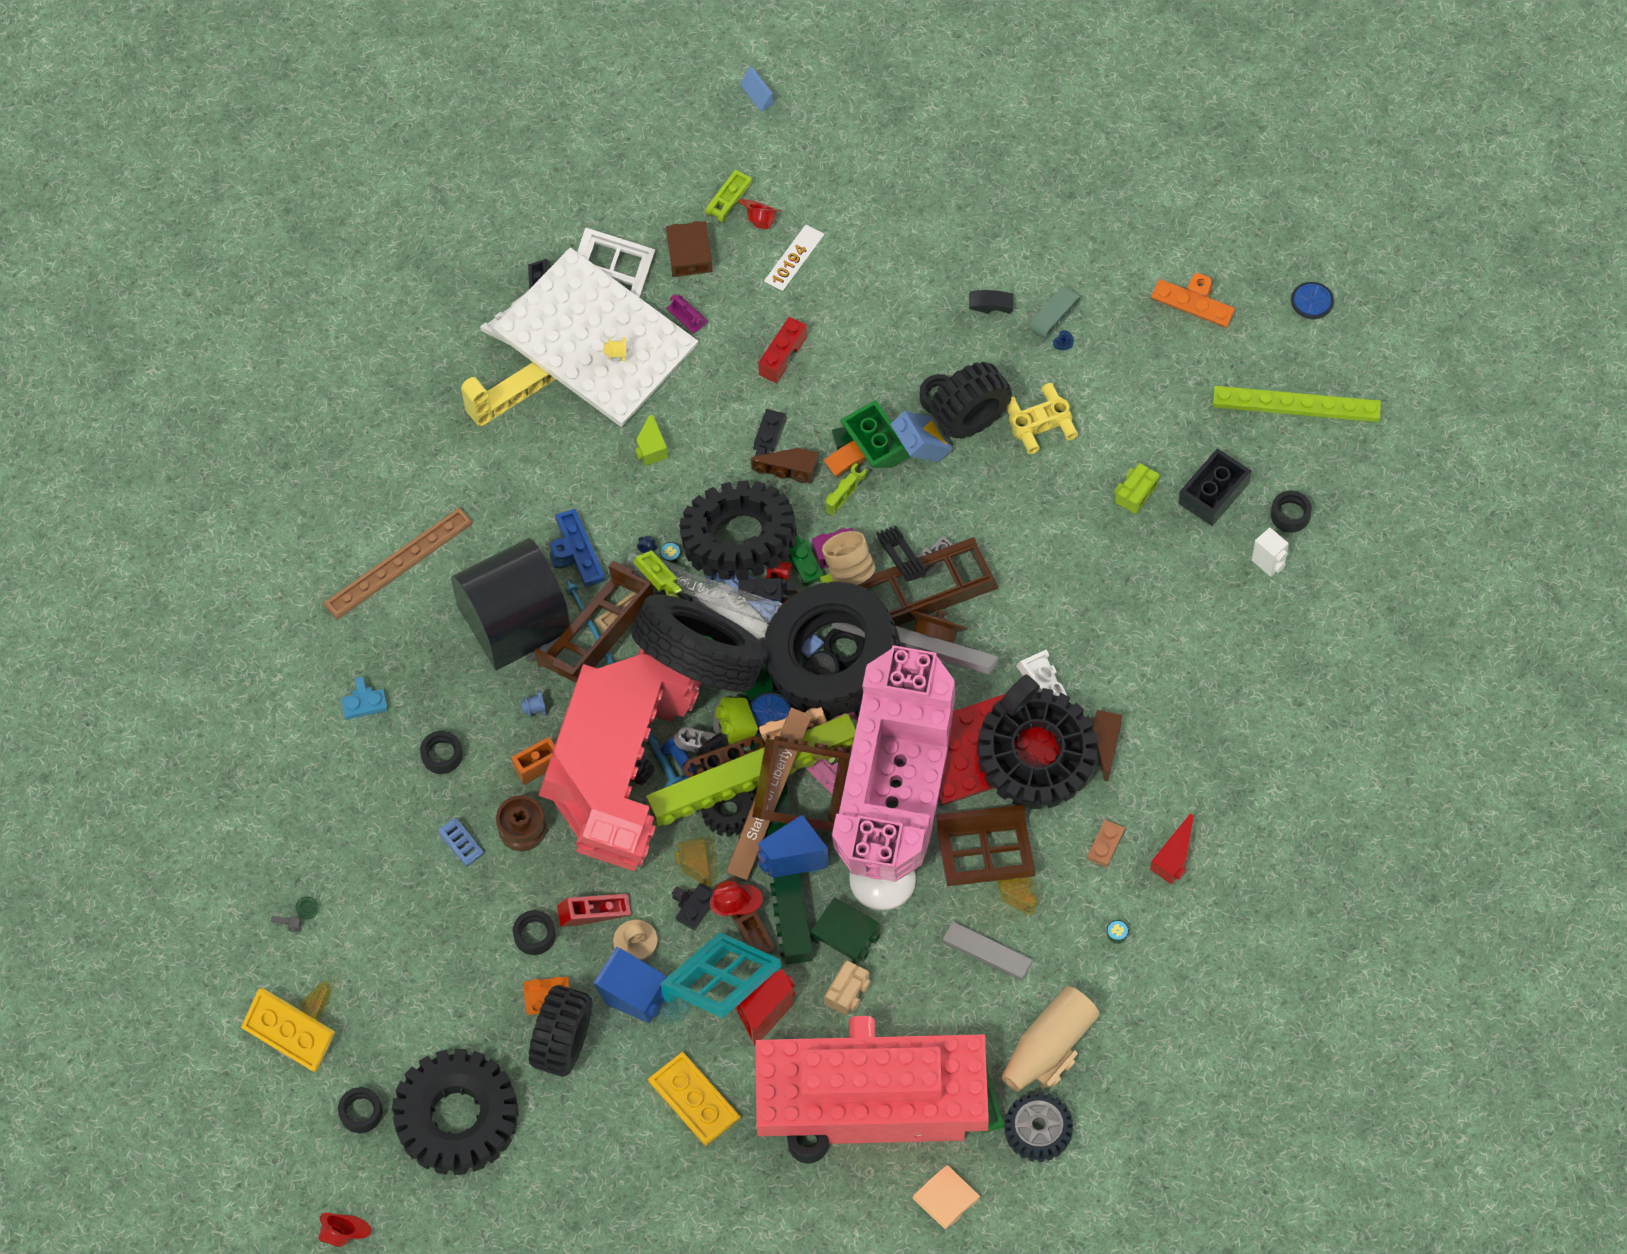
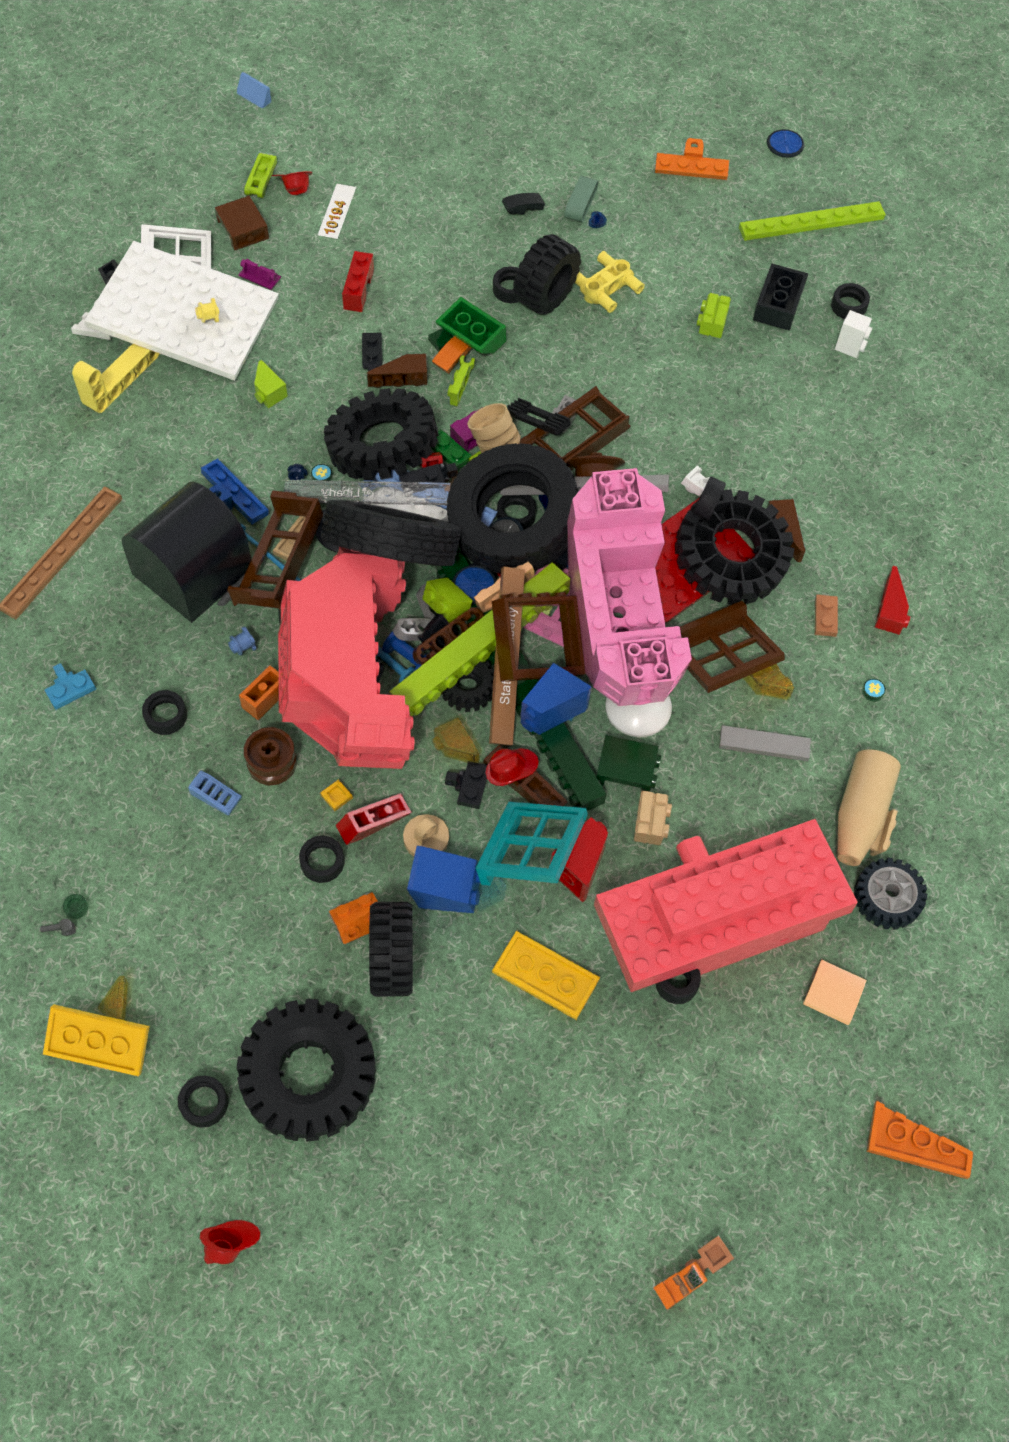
camera: 25 degrees left, 0 degrees up
lime plate [633,550,682,598] -> none
medium blue brick [890,411,952,462] -> none
none -> yellow tile [320,779,353,811]

